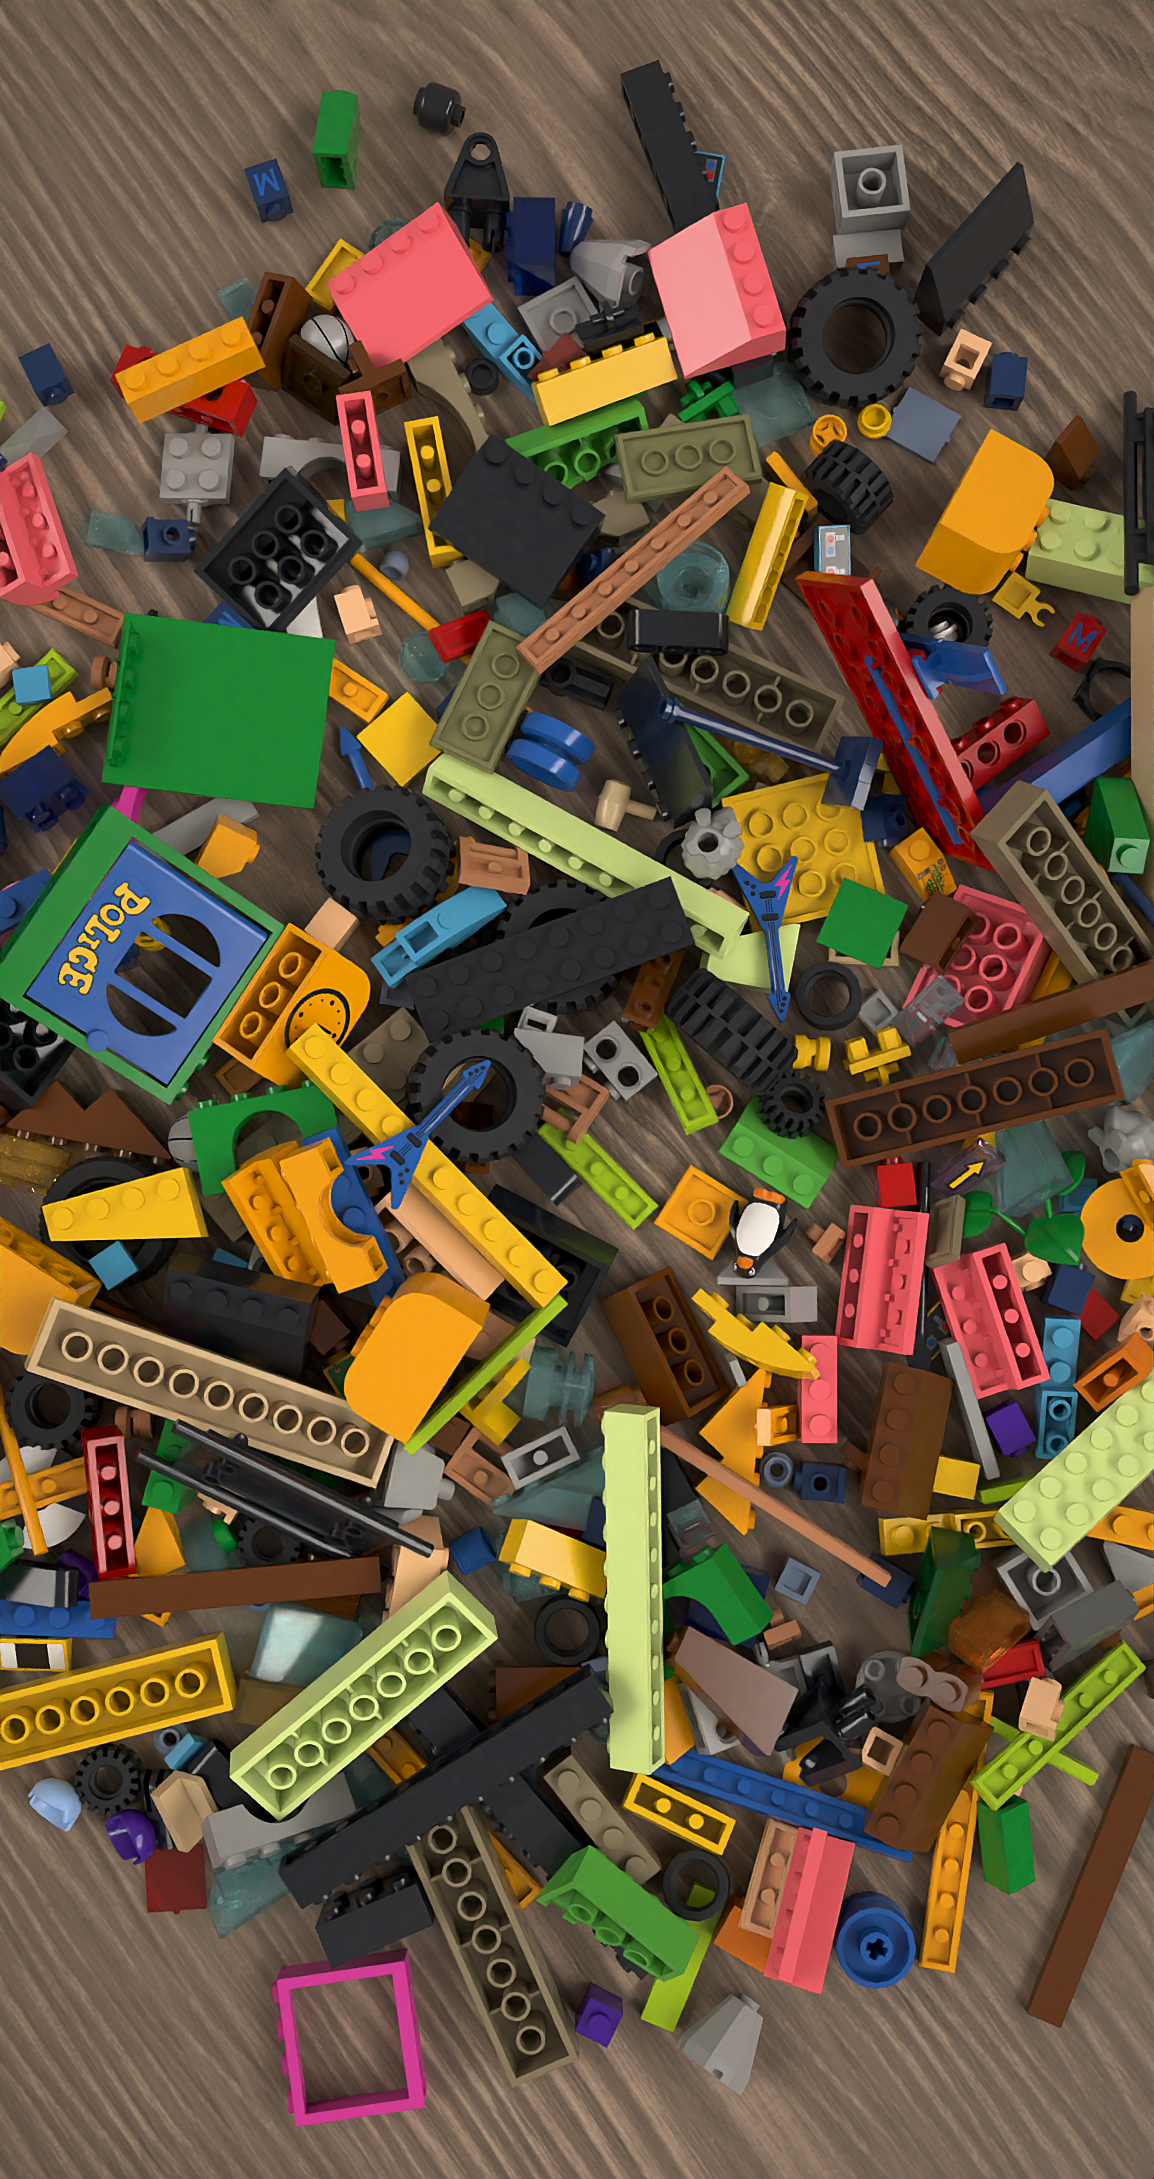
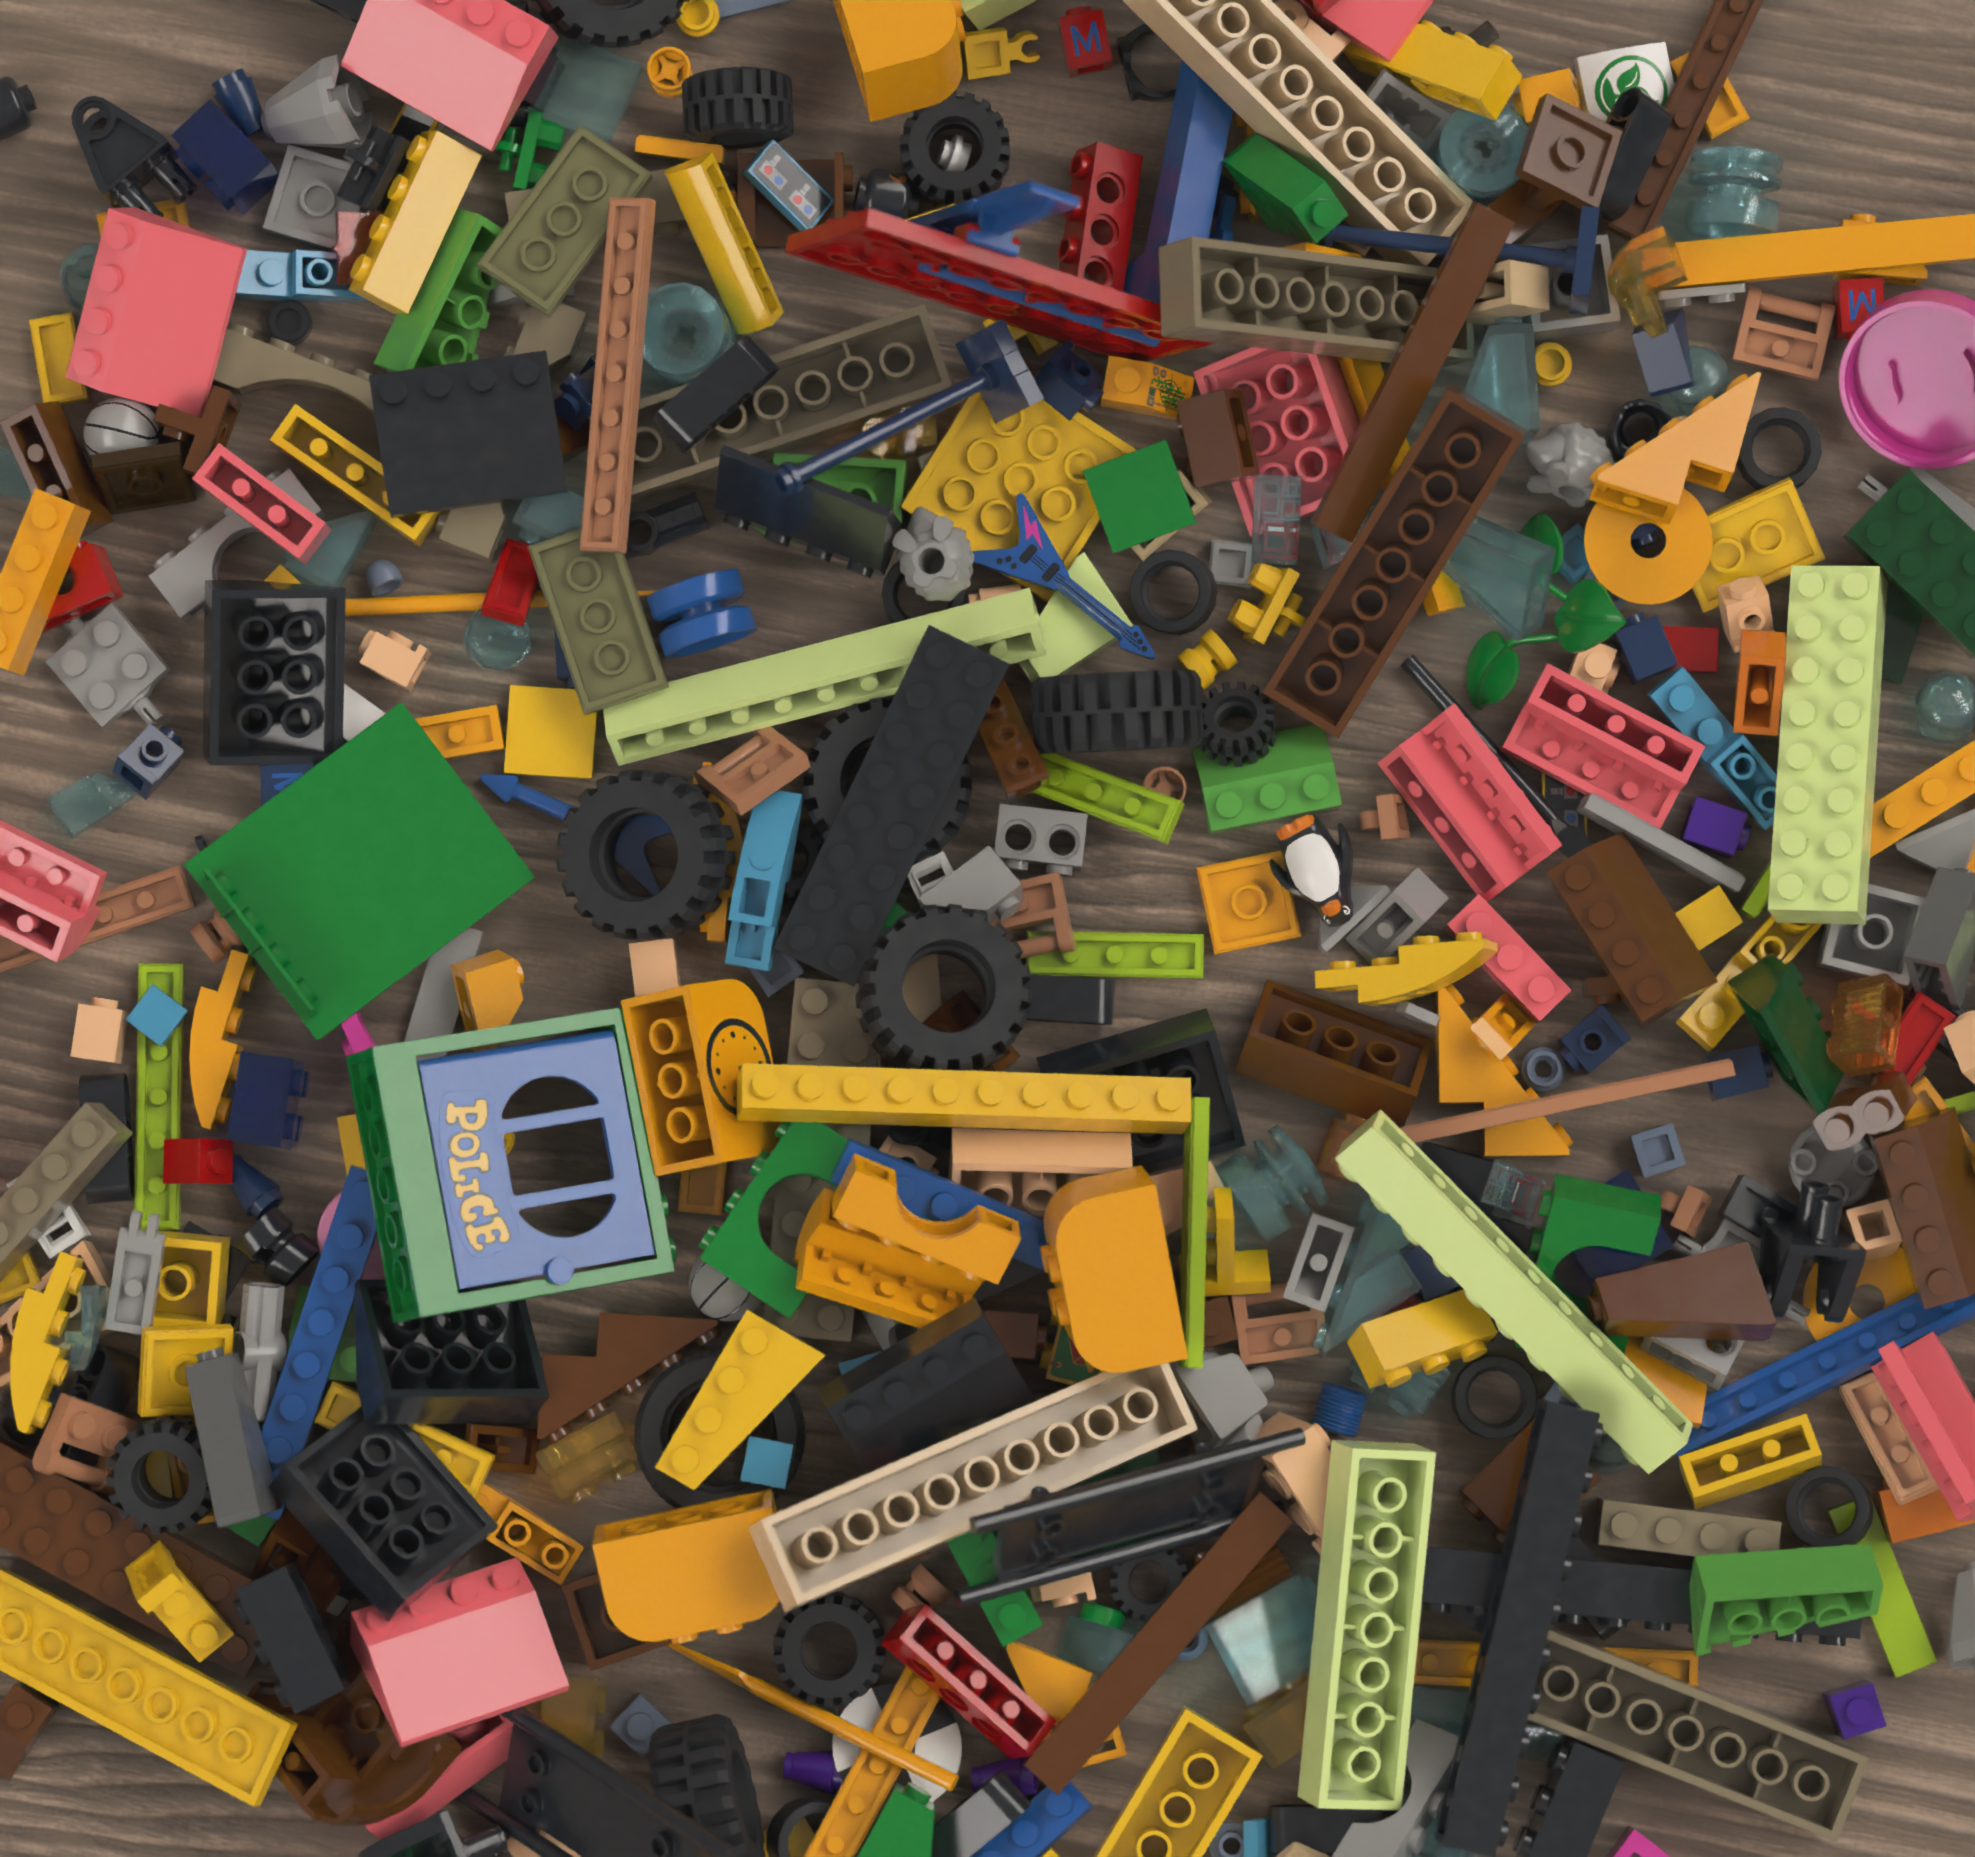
camera: 45 degrees left, 0 degrees up
blue piece [345,1060,491,1210] -> none
tan piece [594,779,656,832] -> none
red brick [872,1156,917,1208] -> none
dark tan tile [924,1194,966,1269] -> none
tile [929,1137,1006,1198] -> none

